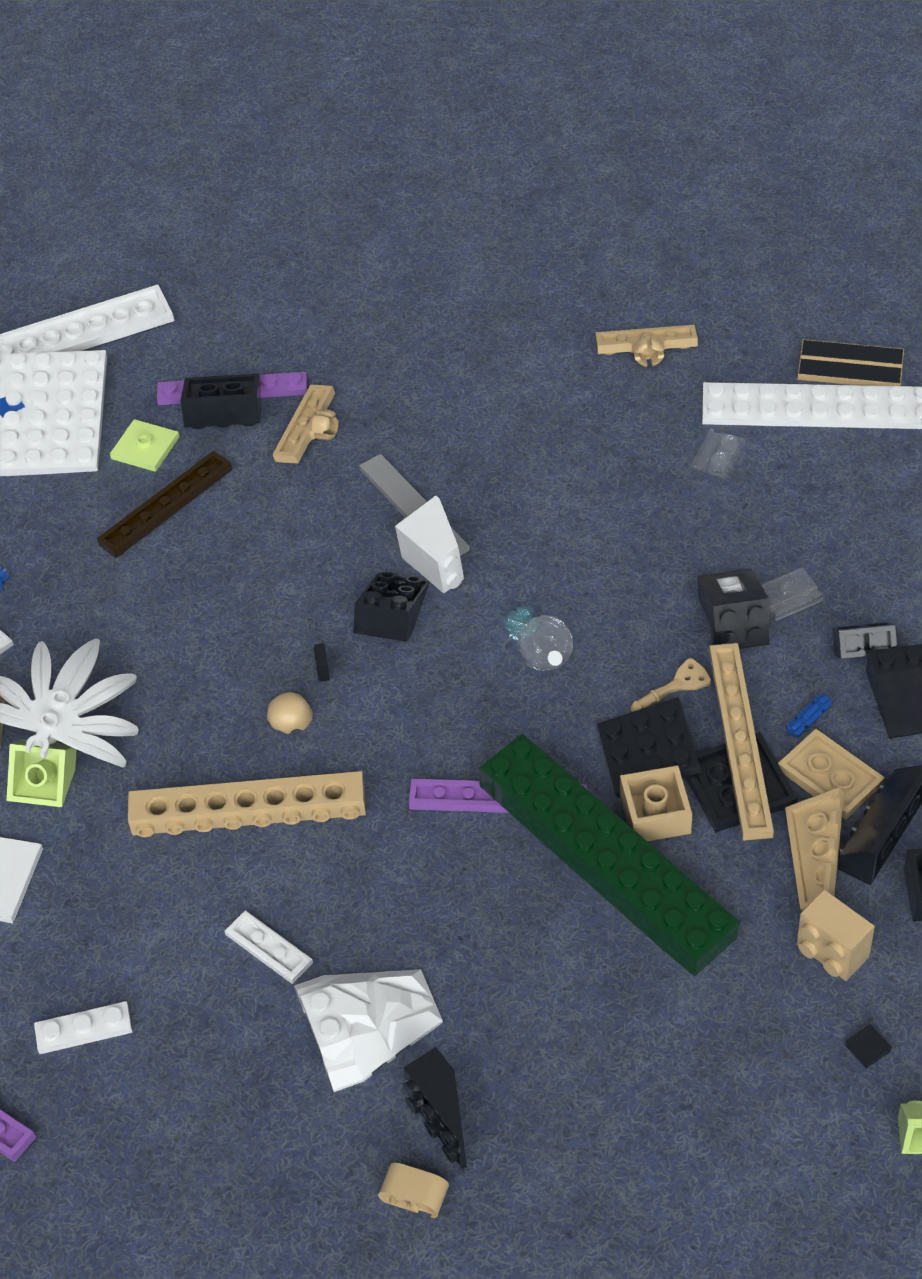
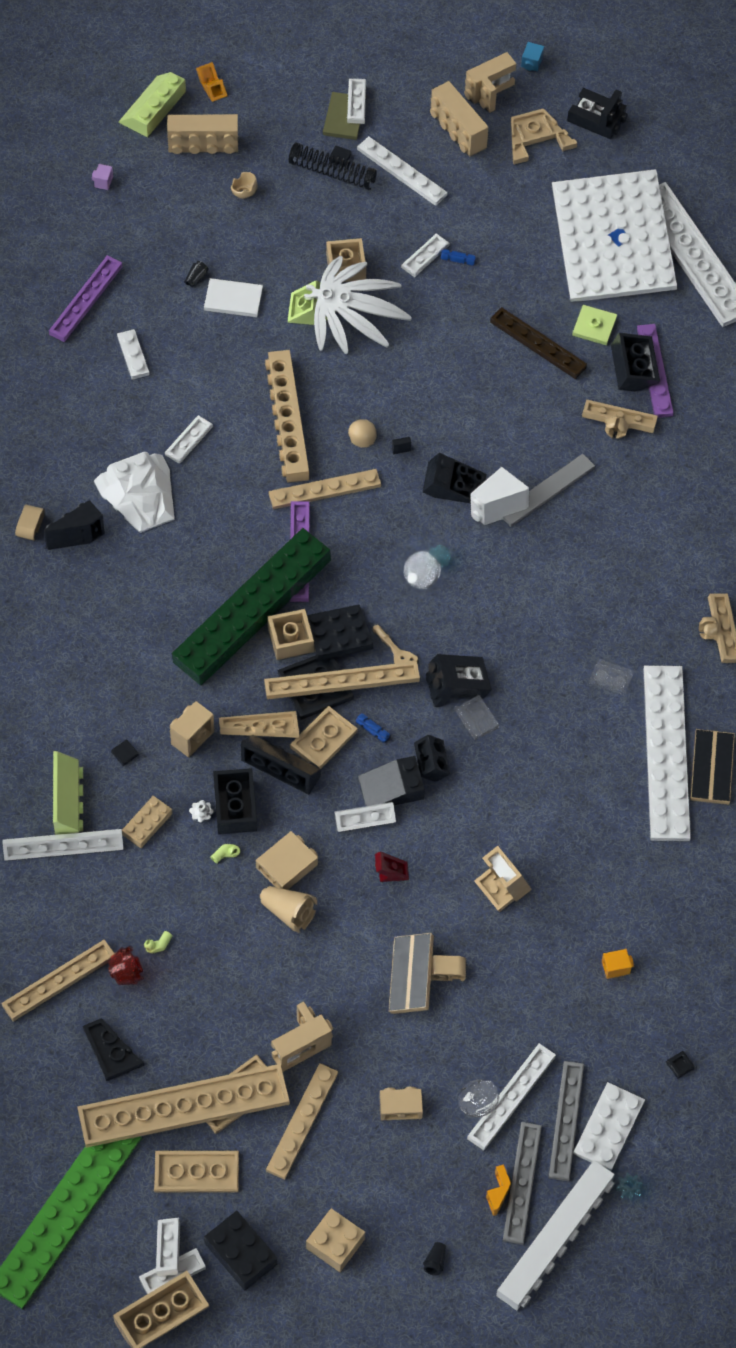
camera: 80 degrees right, 10 degrees up
none -> tan plate [269,469,381,509]

